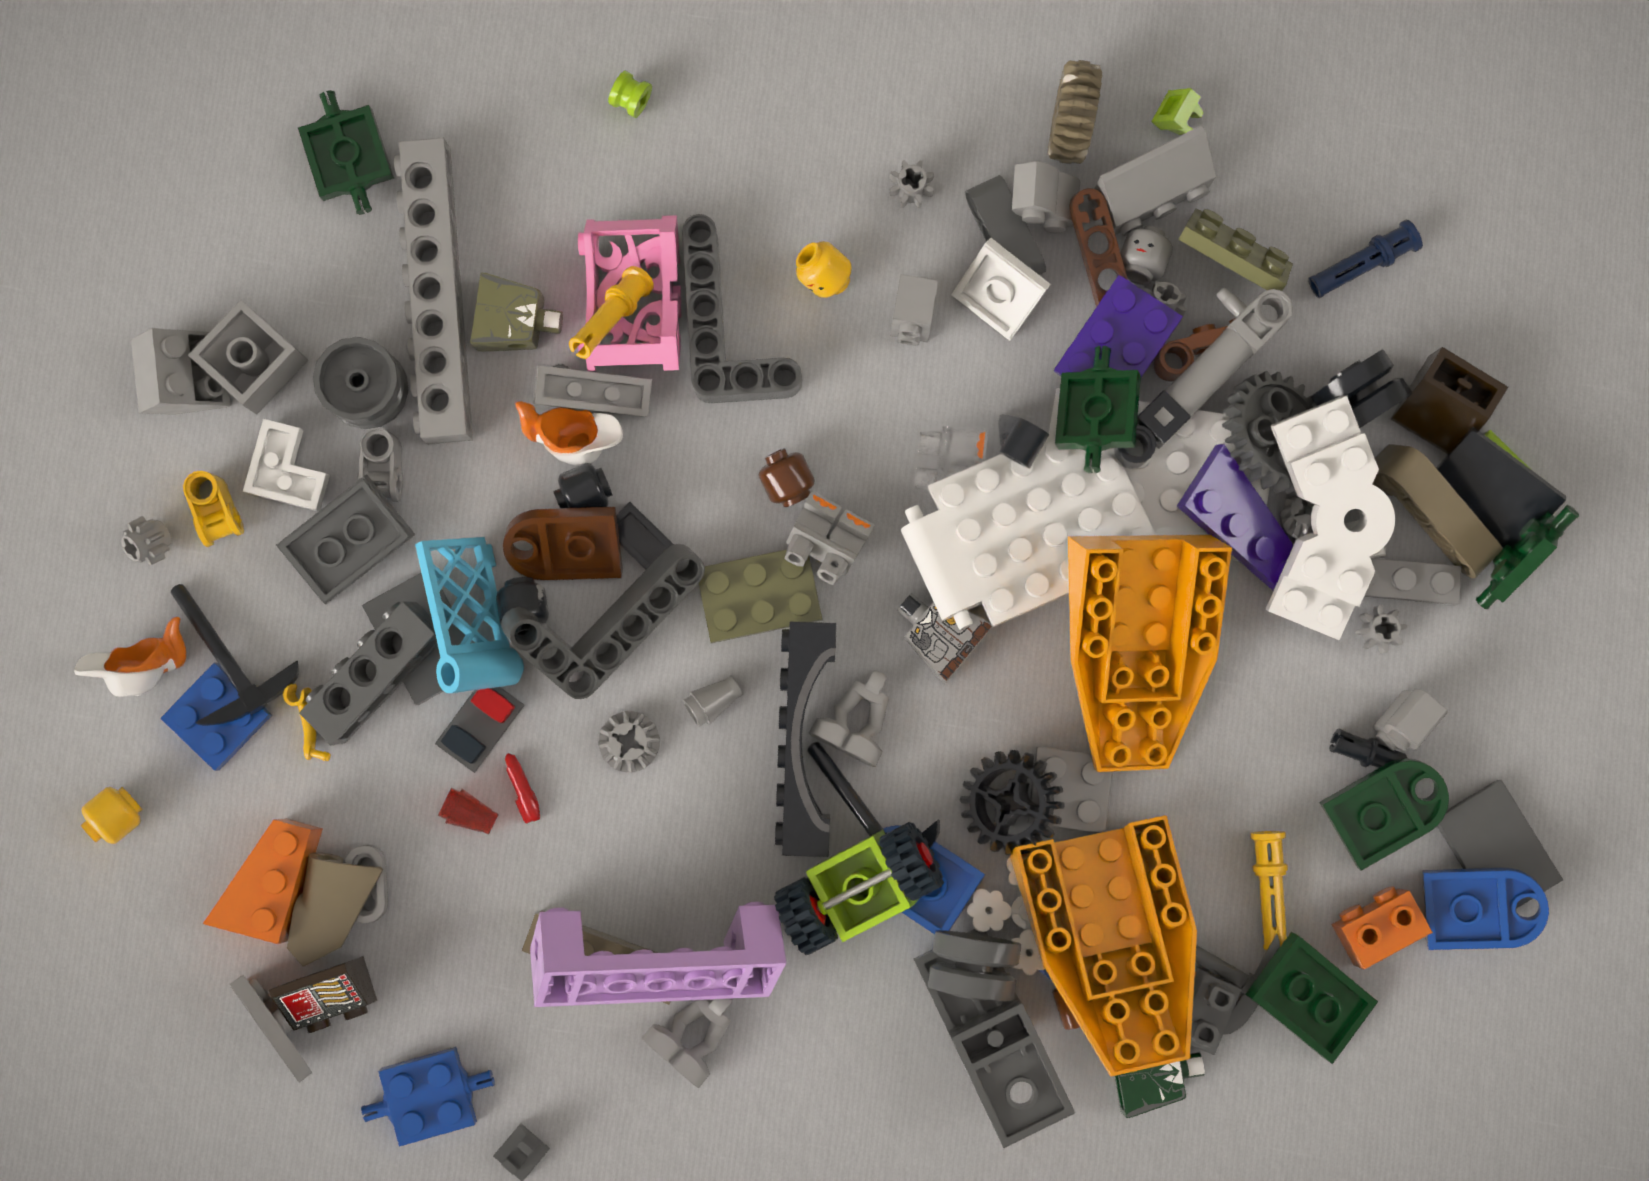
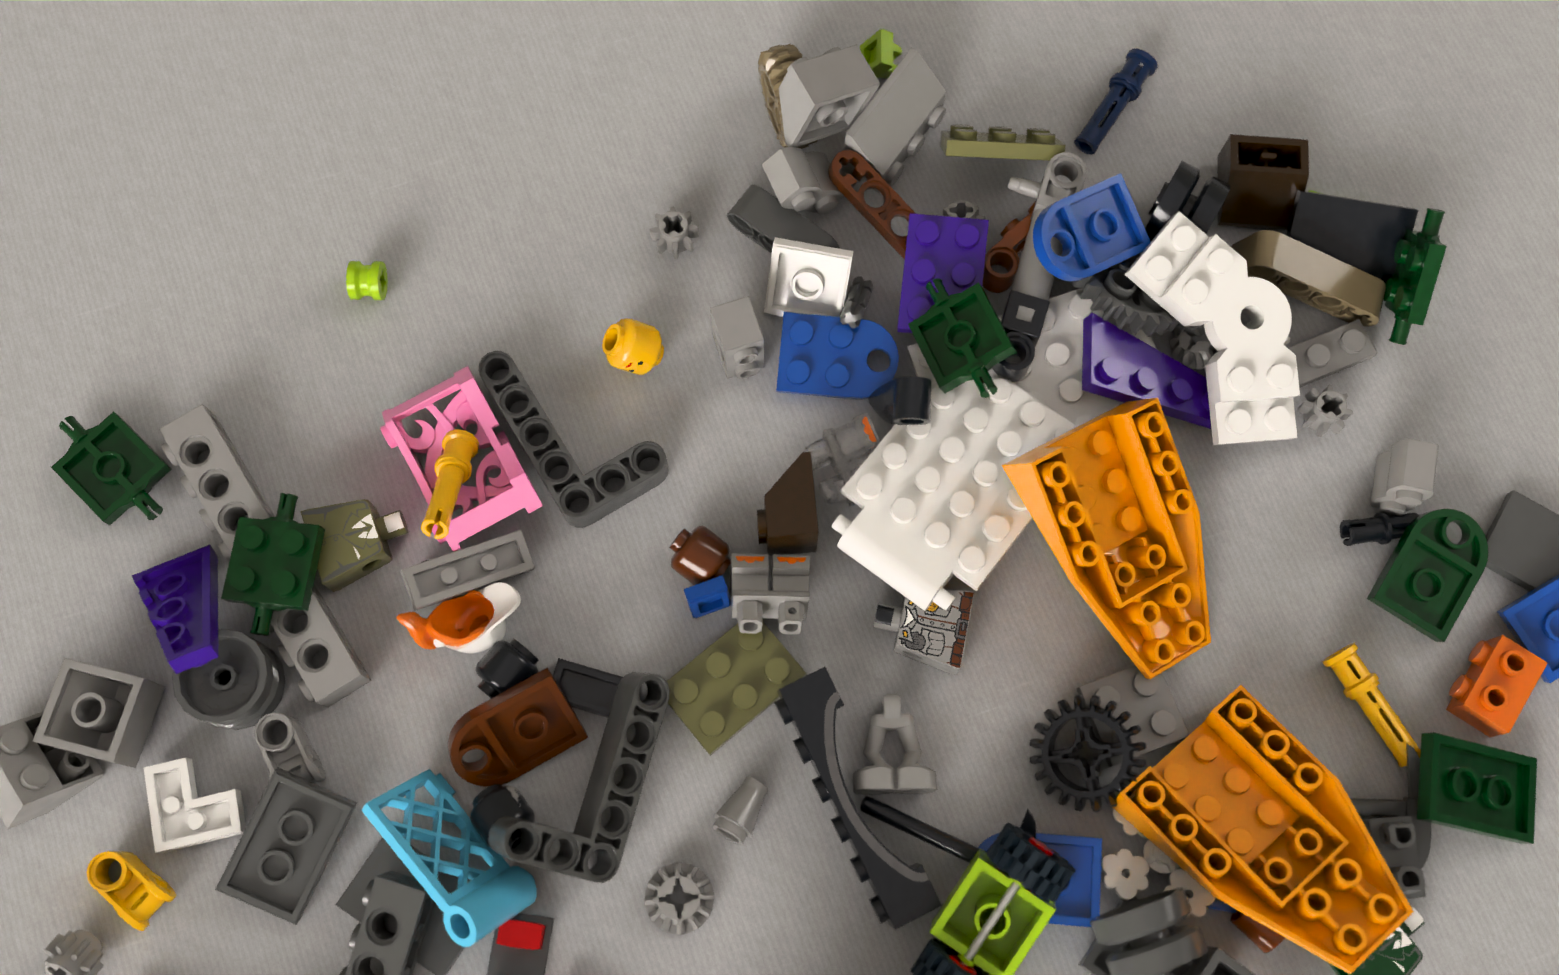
camera: 30 degrees left, 10 degrees down
light grey head [1120,226,1173,285] -> none
none -> dark purple wing [132,545,219,674]
none -> dark green plate [221,493,325,636]
none -> blue tile [683,575,731,618]
none -> dark brown slope [757,451,819,556]
none -> blue plate [776,312,899,399]
none -> light grey slope [779,44,880,147]
none -> dark grey axle [840,276,873,328]
none -> blue plate [1033,173,1151,281]

